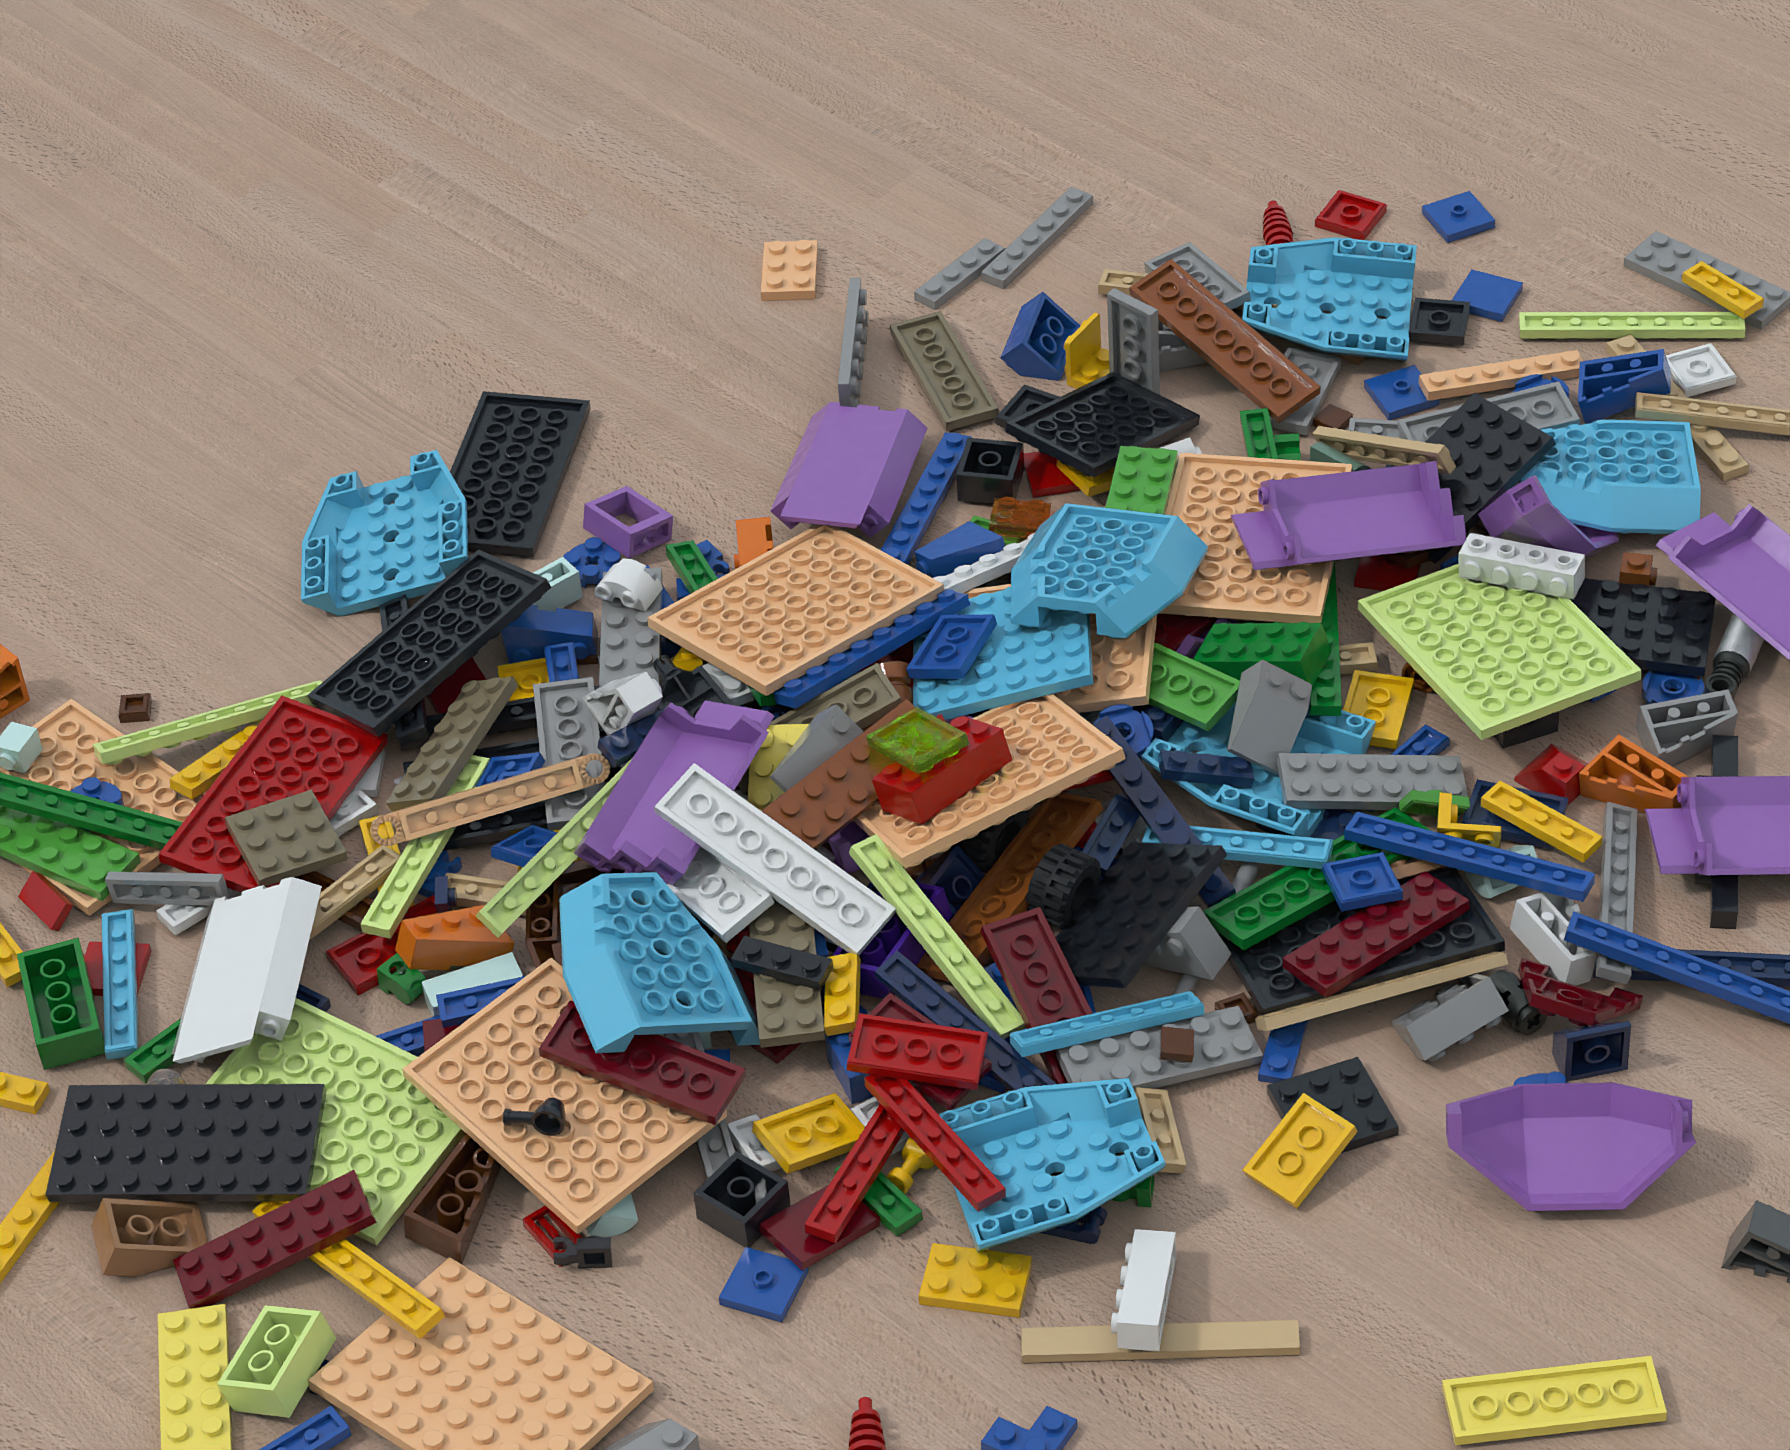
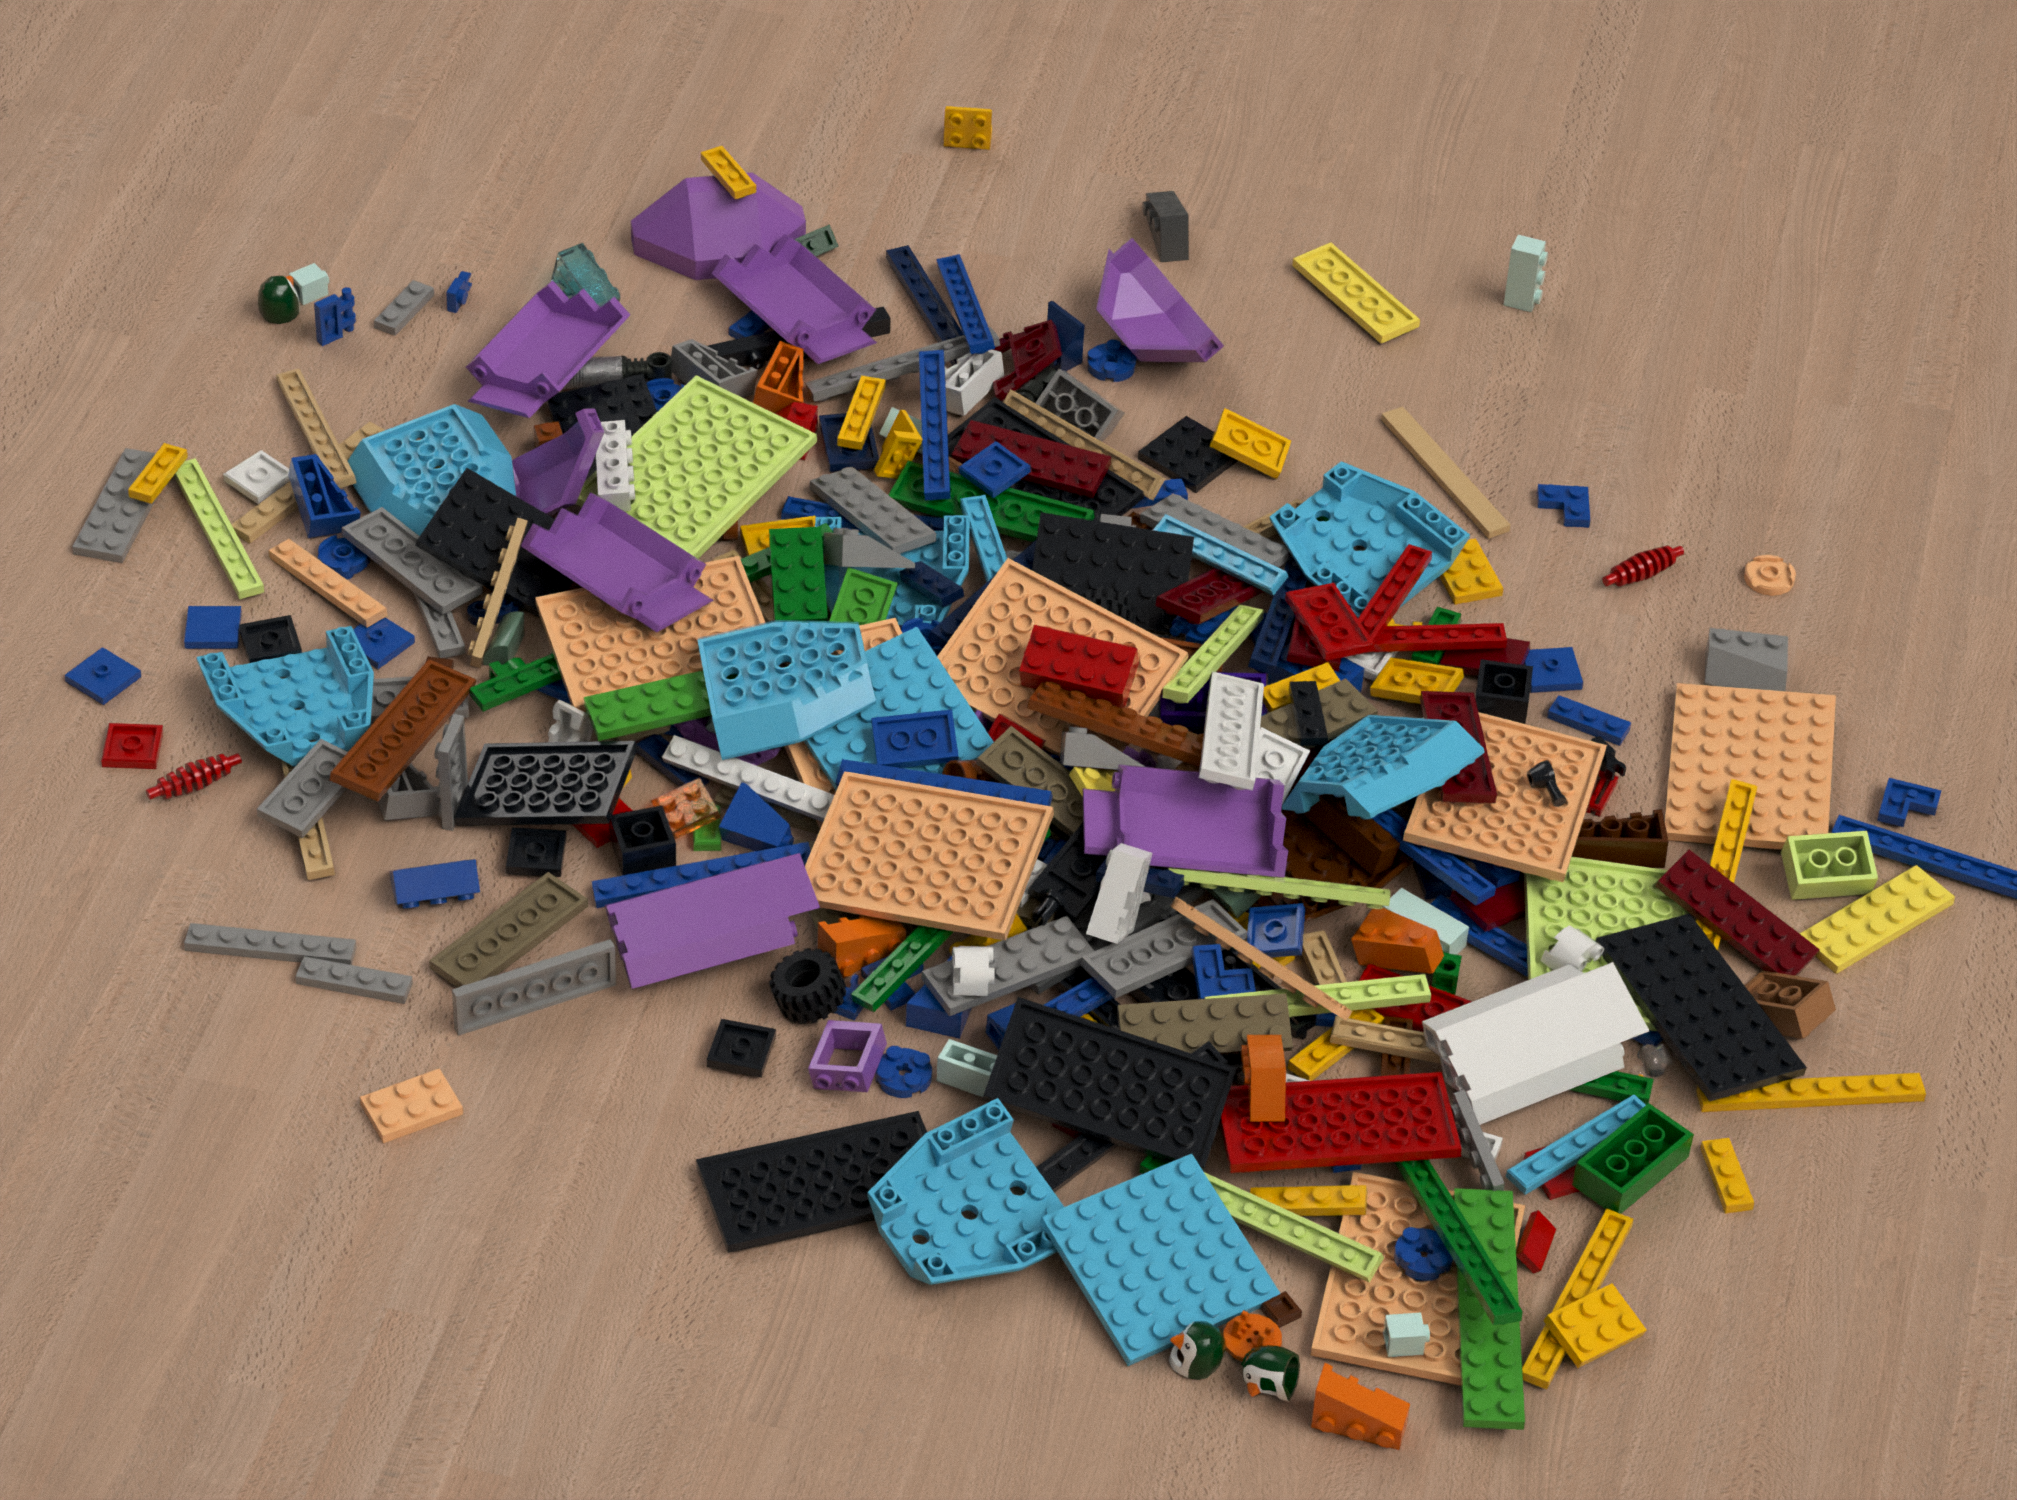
camera: 125 degrees left, 0 degrees up
dark tan plate [225,790,347,887] -> none
dark blue plate [435,876,457,913] -> none
clear neon green plate [866,707,969,774] -> none
yellow bracket [1064,312,1110,389] -> none
white brick [1111,1229,1176,1351] -> none
reddish brown tile [1160,1026,1194,1062] -> none
bright green plate [1399,790,1470,818] -> none
none -> black plate [707,1019,776,1078]
none -> black tyre [769,948,846,1024]
none -> medium azure plate [1040,1154,1281,1366]
none -> dark green piece [1169,1321,1226,1380]
none -> orange plate [1223,1310,1282,1361]
none -> orange wedge [1241,1035,1286,1122]
none -> dark green piece [1241,1345,1300,1402]
none -> white cylinder [1540,925,1604,971]
none -> blue plate [1547,695,1631,746]

